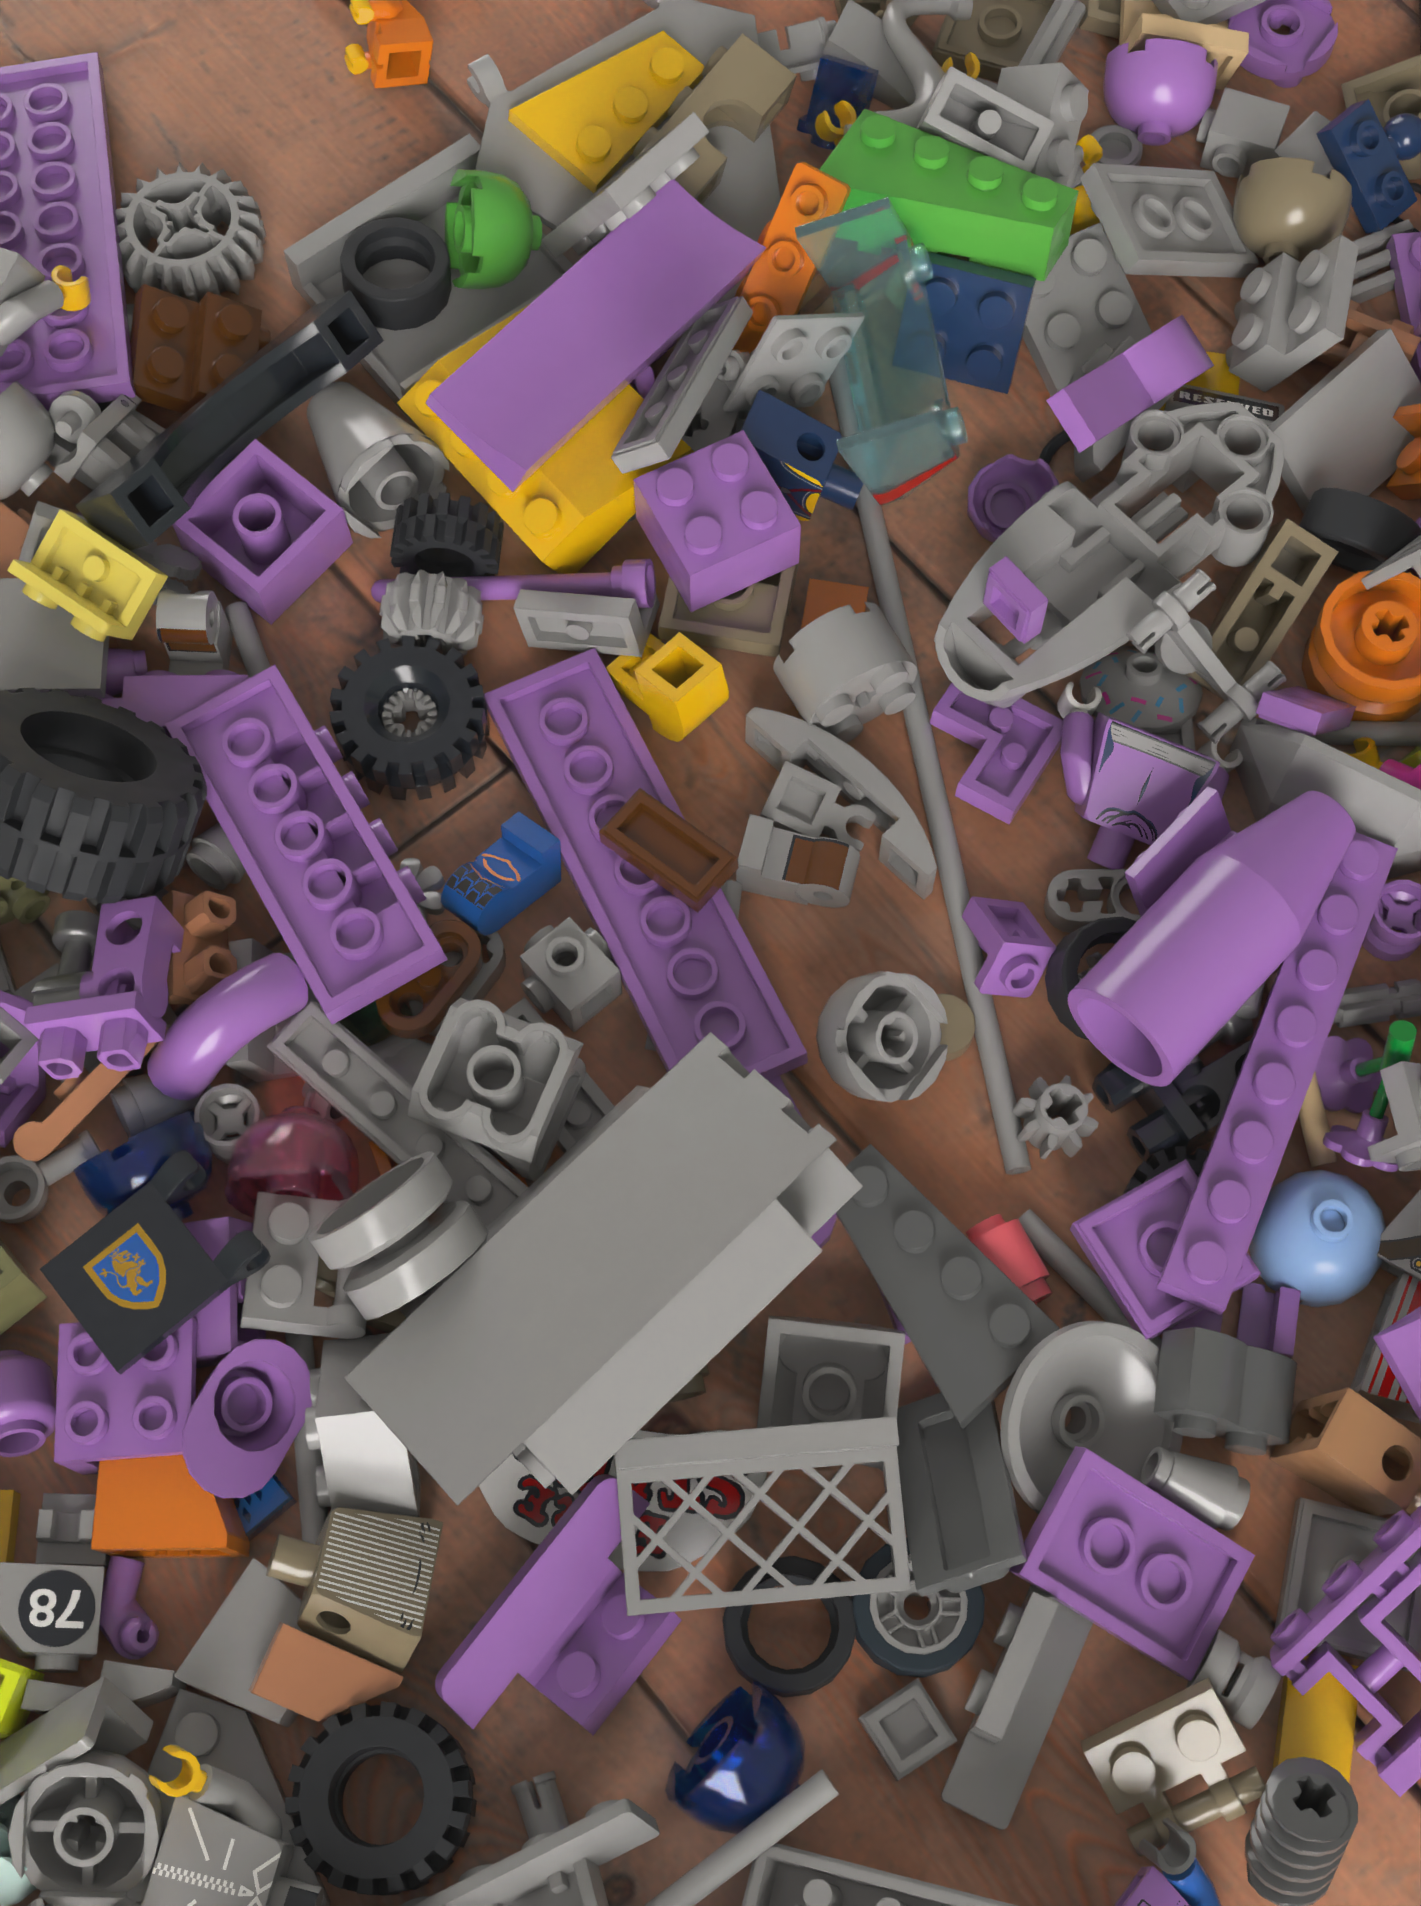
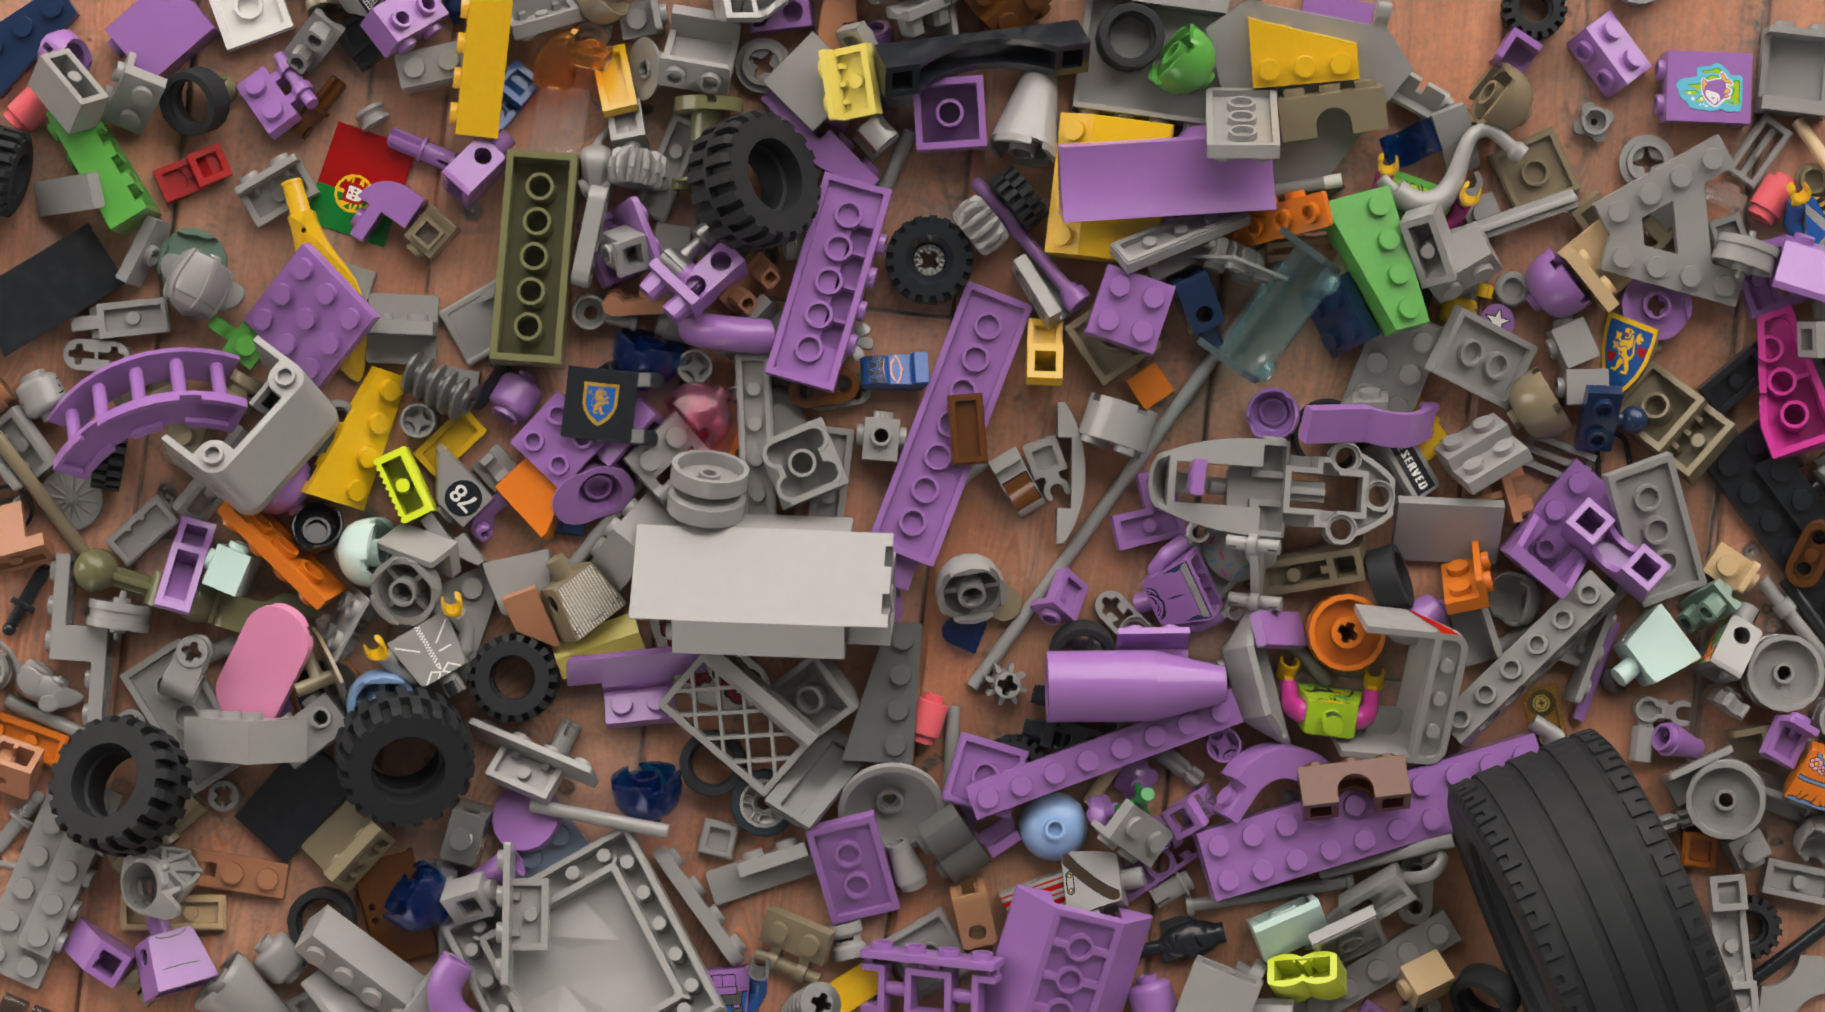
camera: 40 degrees right, 20 degrees up
none -> light yellow piece [551,613,646,679]
none -> light grey plate [652,845,747,968]
none -> clear blue tile [942,618,986,654]
none -> shield [1601,311,1662,393]

